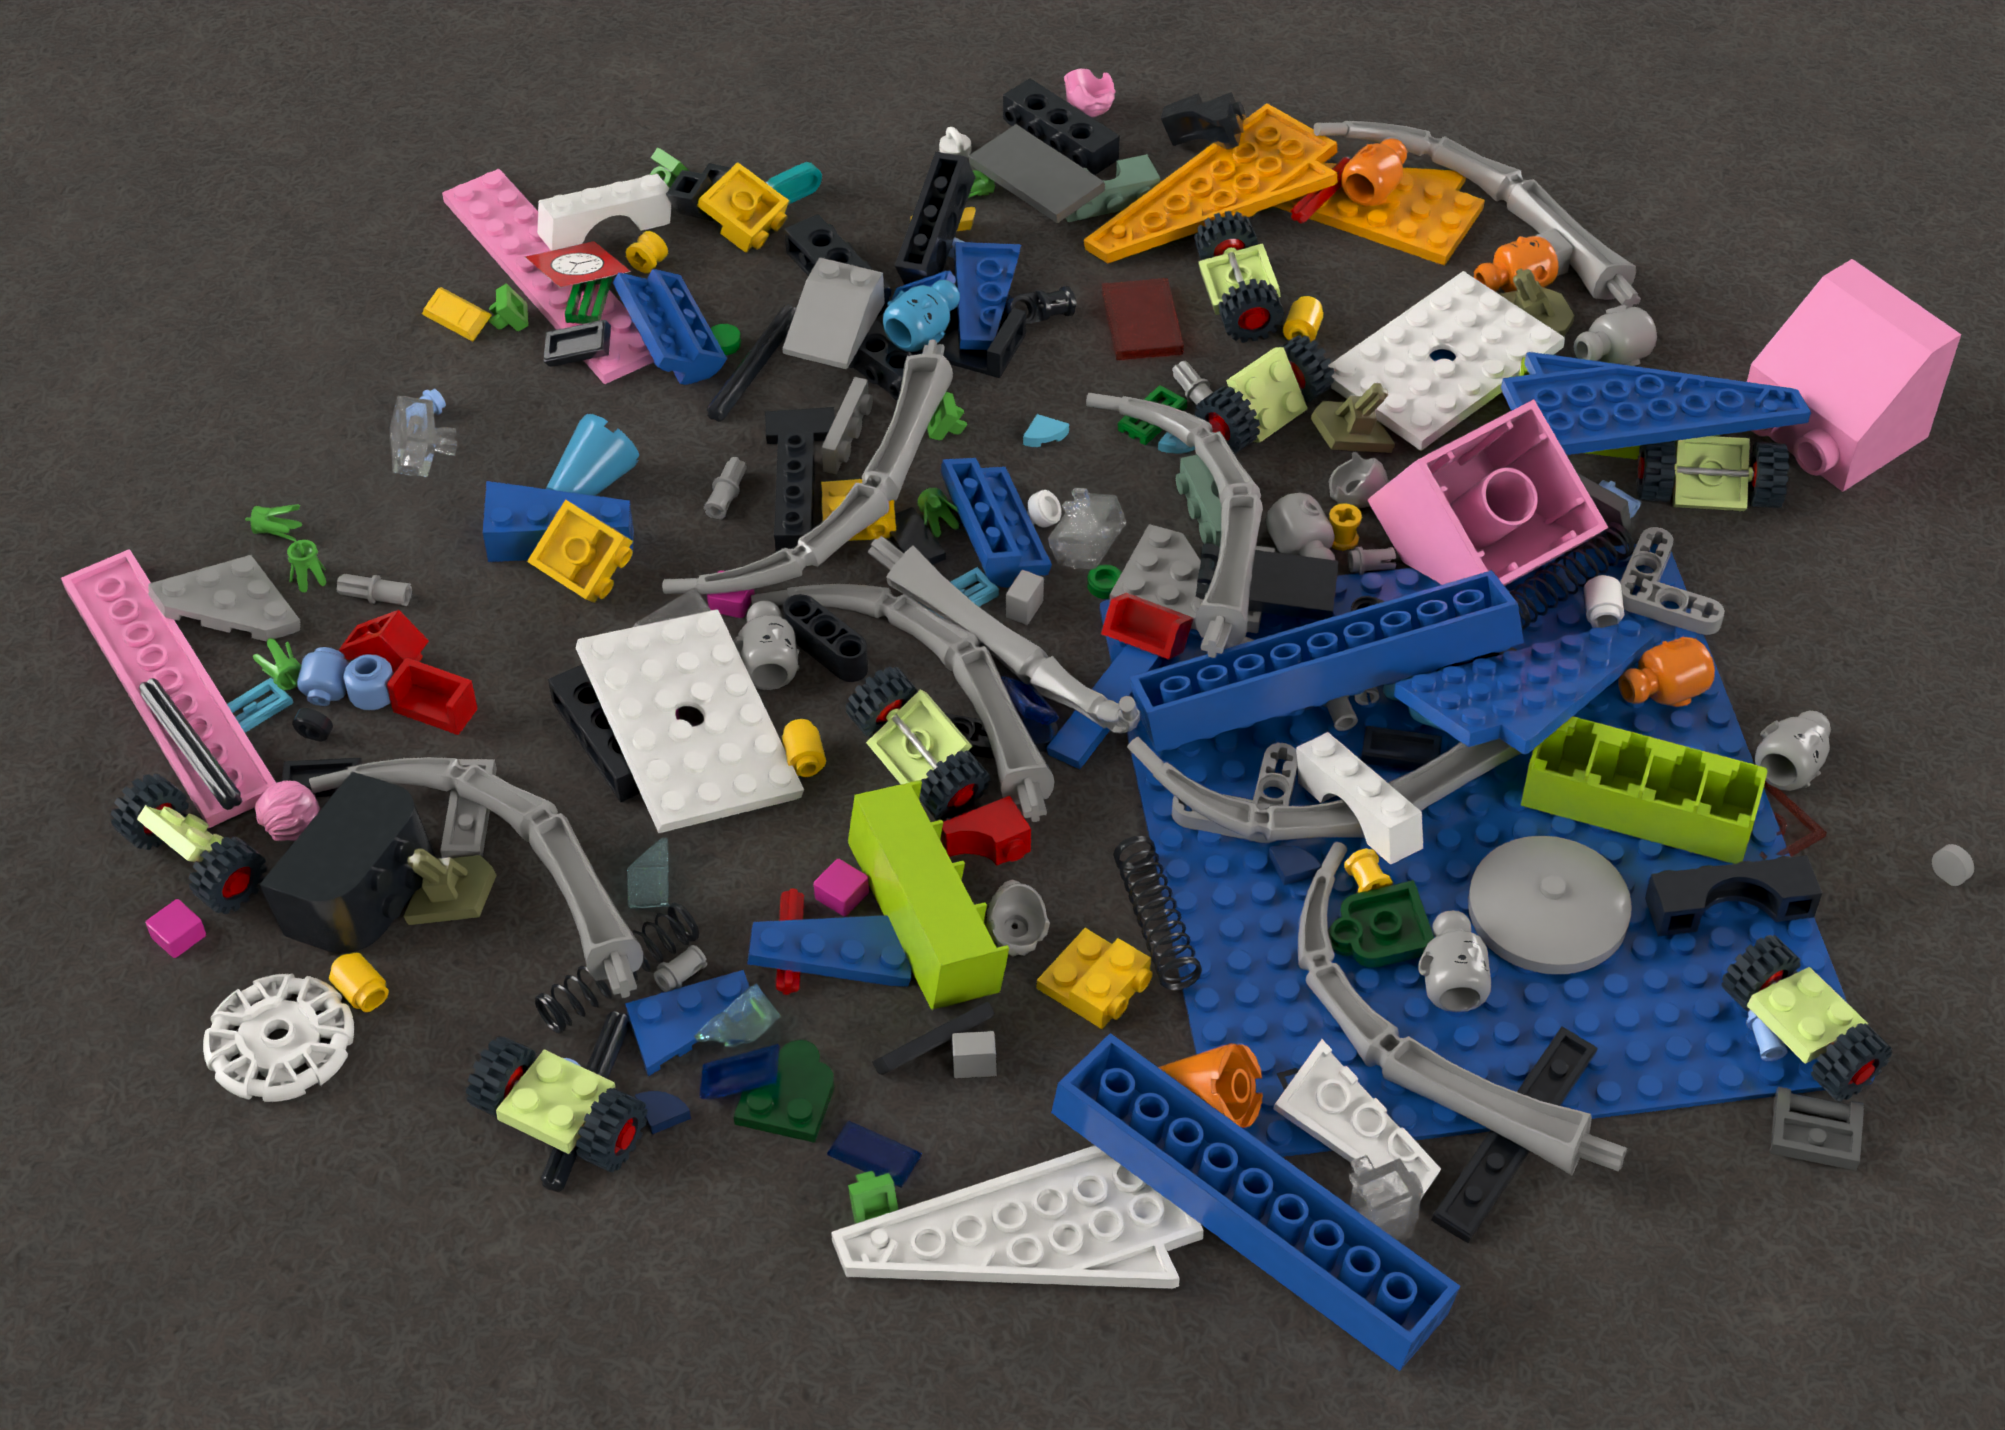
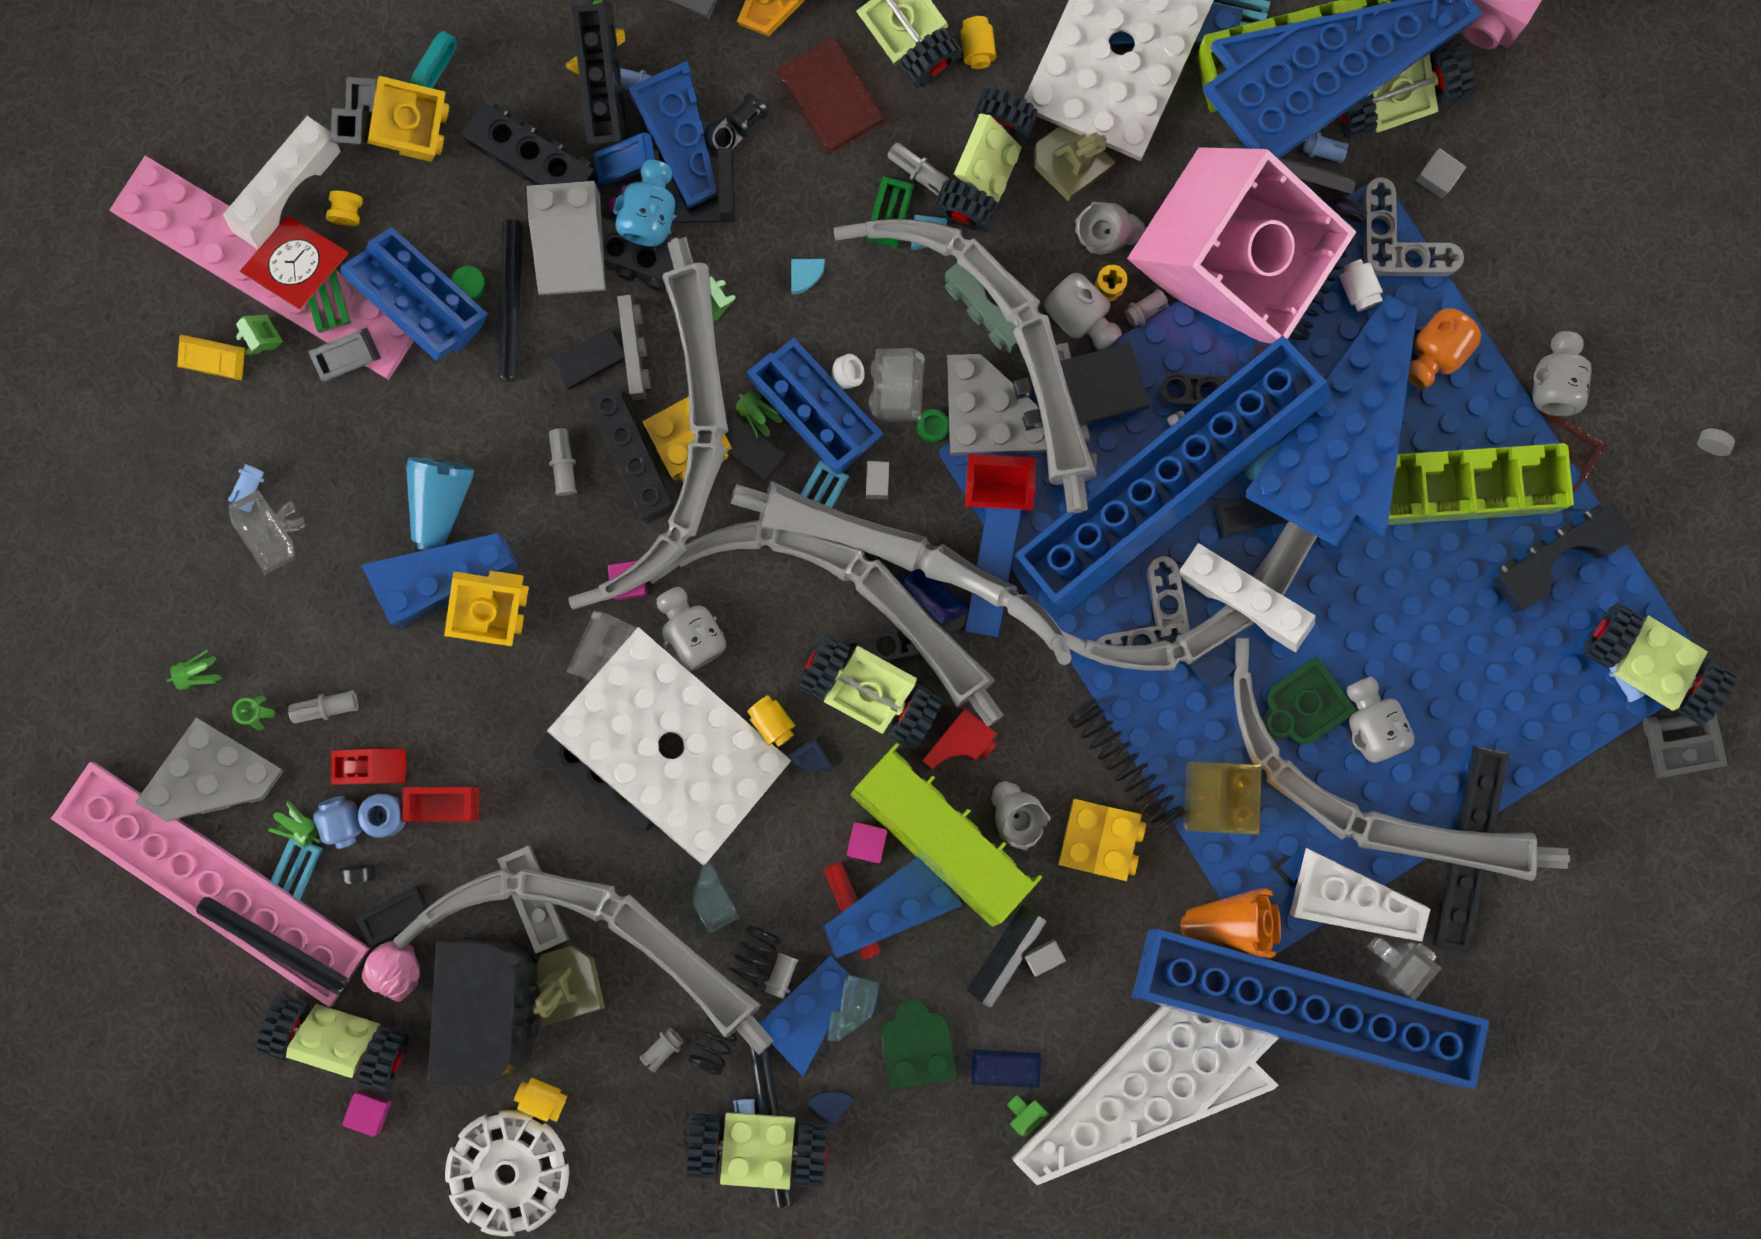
camera: 20 degrees left, 35 degrees up
bright green tile [650,148,689,188] -> none
clear blue tile [699,1044,780,1100] -> none
black beam [783,594,868,682] -> none
yellow bush [1344,848,1393,893] -> none
light grey dish [1468,836,1632,974] -> none
none -> light grey pin [640,1028,684,1072]
none -> dark blue tile [787,738,833,772]
none -> clear yellow slope [1184,762,1262,835]
none -> light grey piece [1416,149,1466,198]

